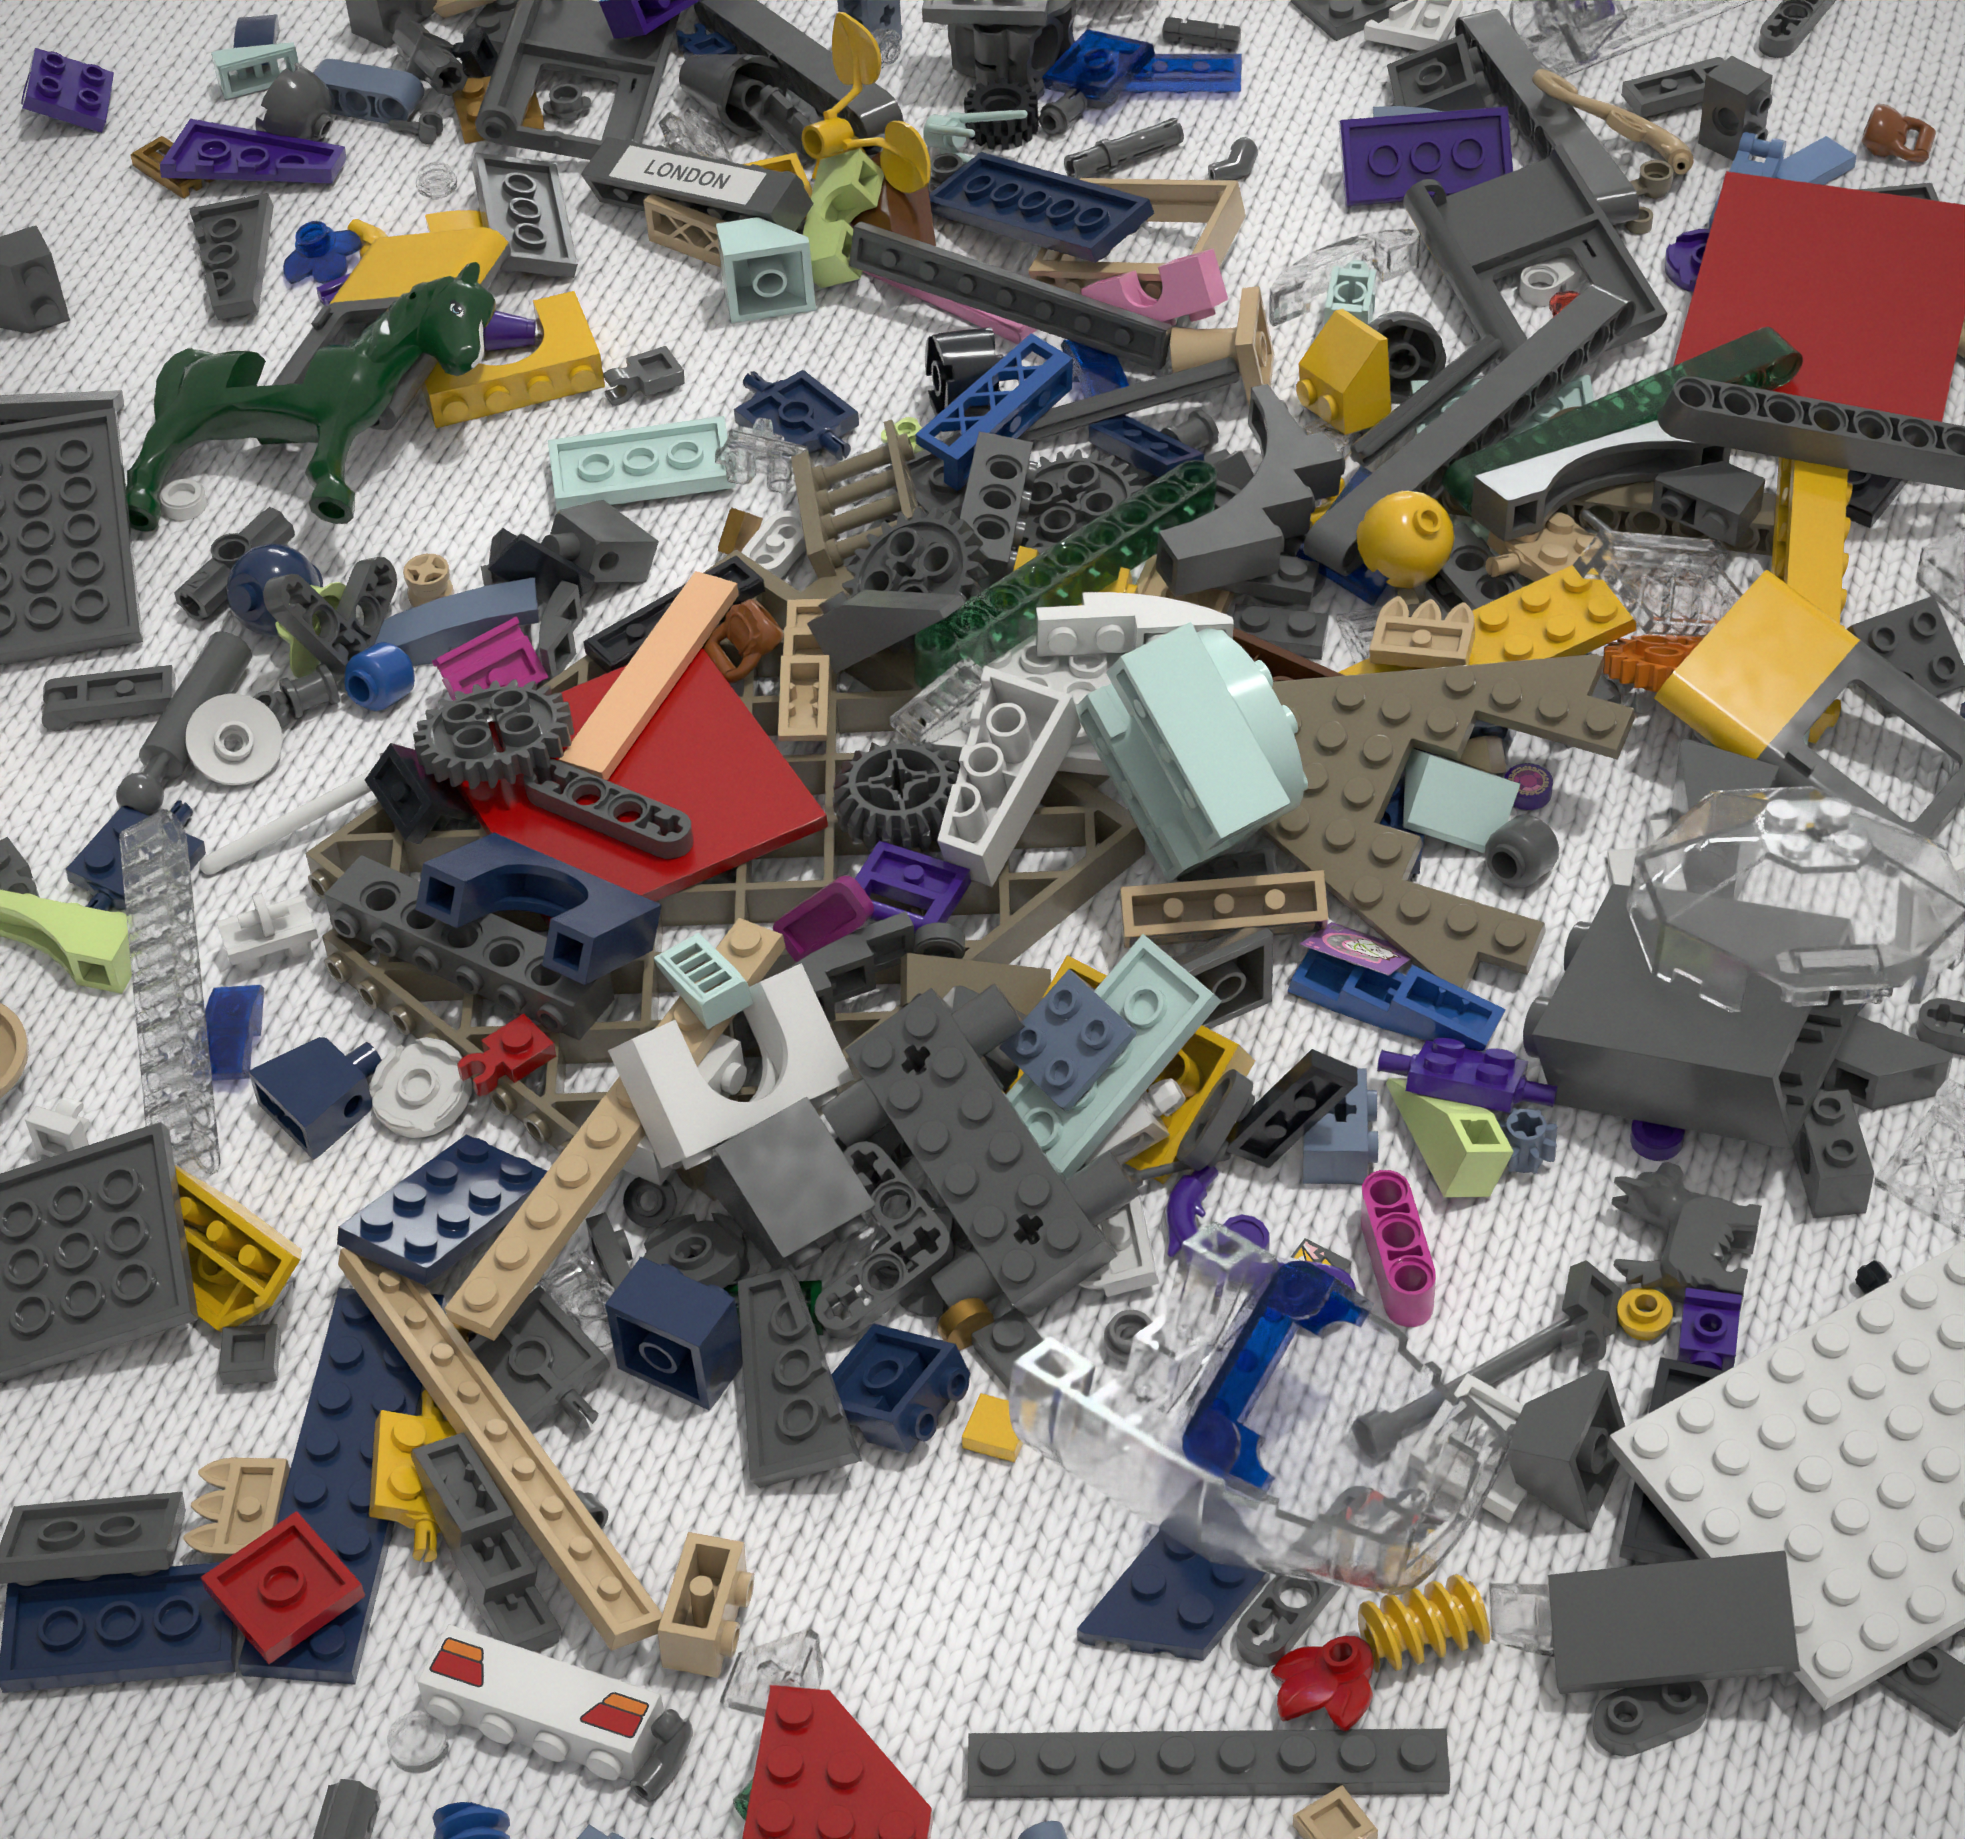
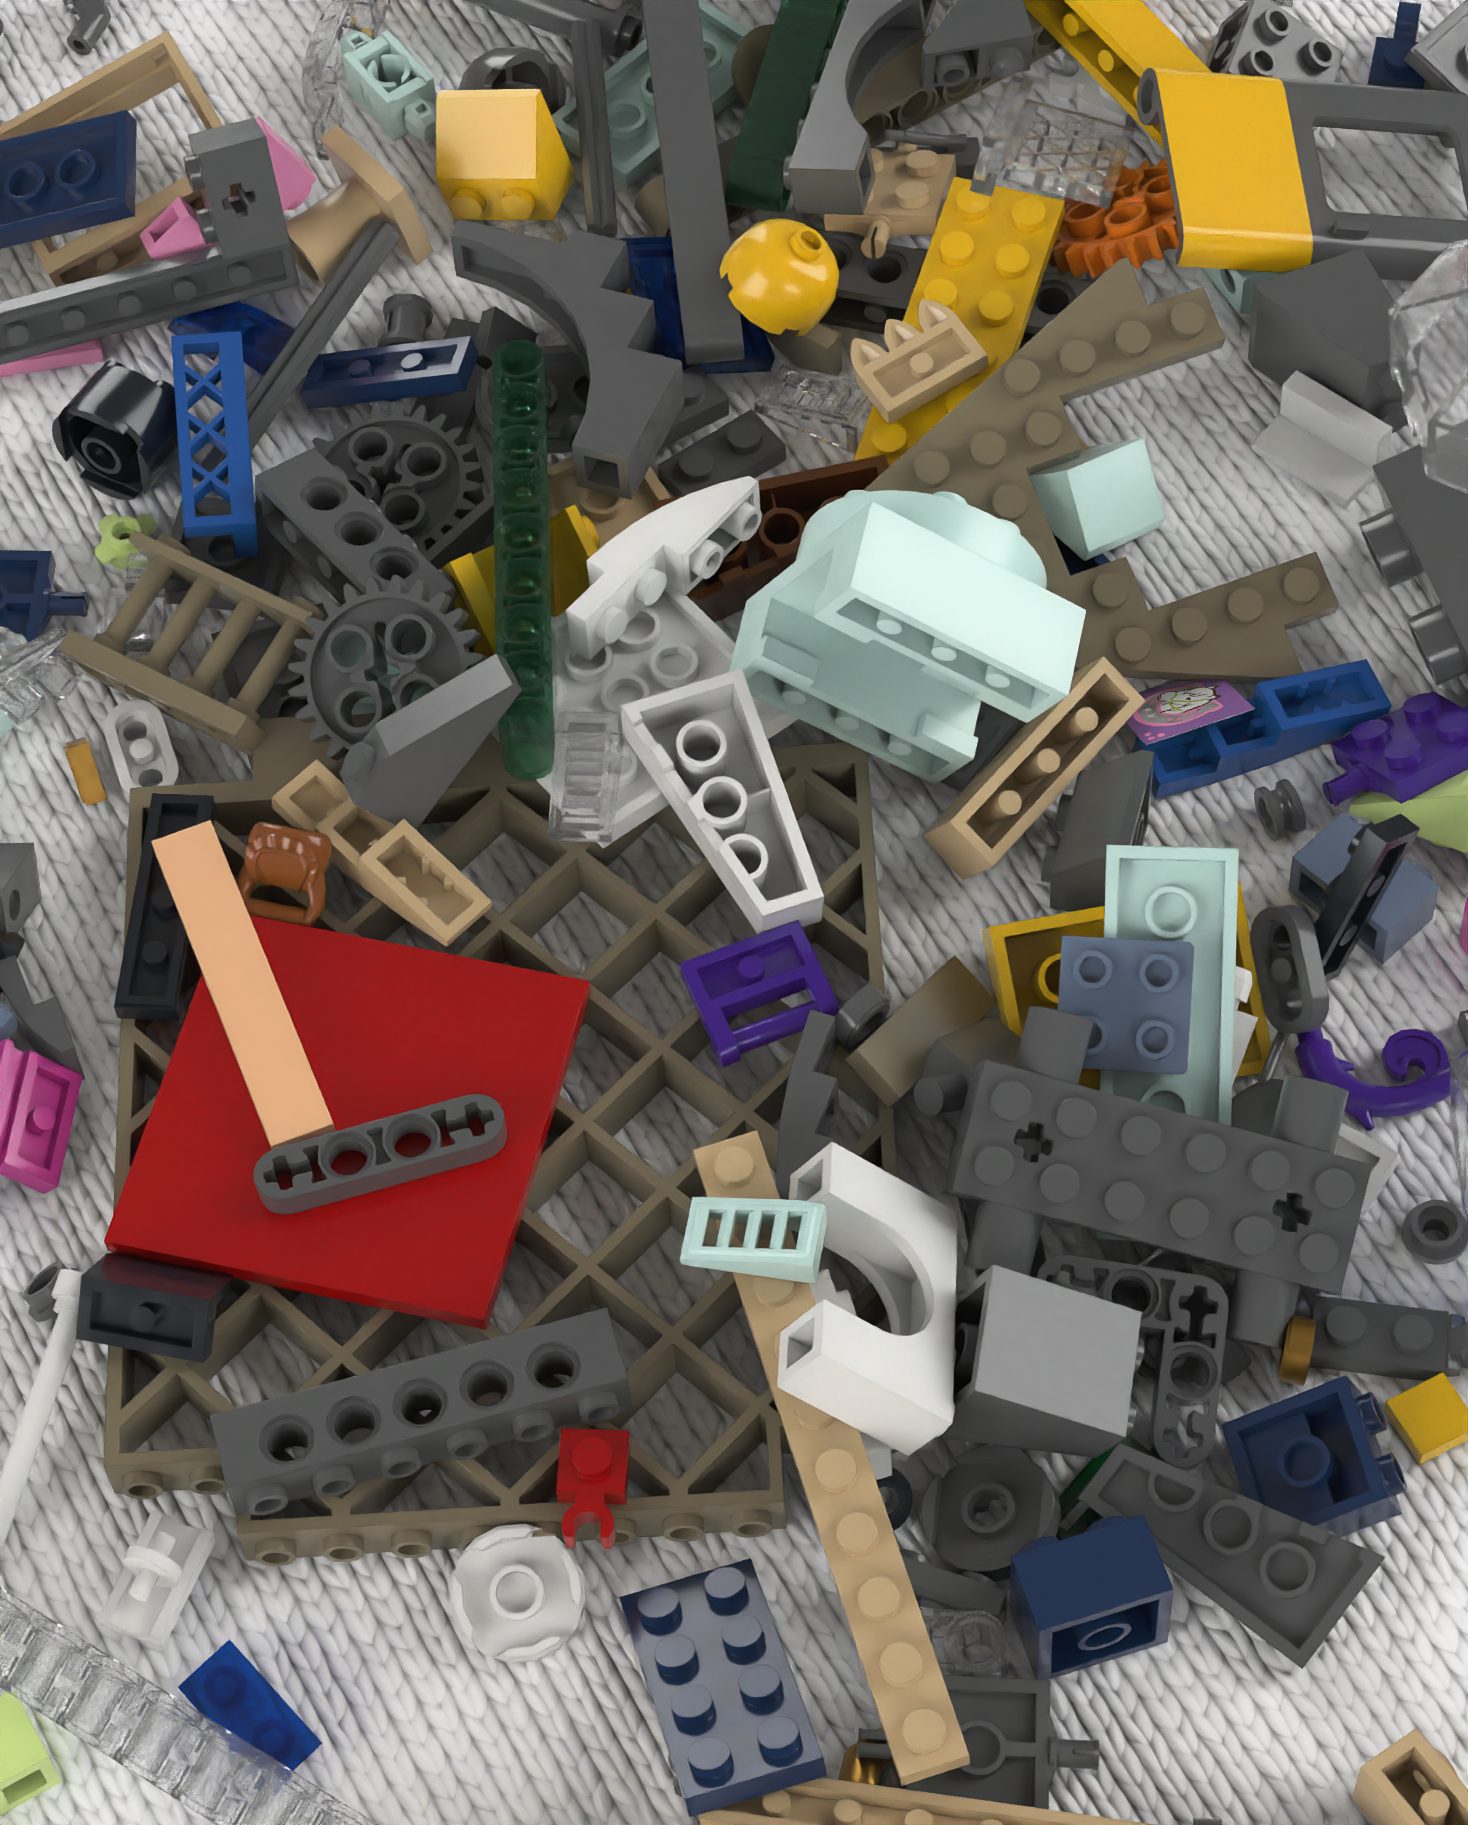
camera: 45 degrees left, 10 degrees up
dark blue torso [248,1037,382,1160] -> none
dark grey gear [413,679,574,789] -> none
dark blue arch [415,833,662,985] -> none
magenta piece [773,876,874,962] -> none
dark grey gear [832,738,960,852] -> none
dark grey head [1485,815,1560,888] -> none
tile [1504,763,1553,810] -> none
none -> dark grey brick [183,118,290,261]
none -> dark grey bush [1254,779,1306,841]

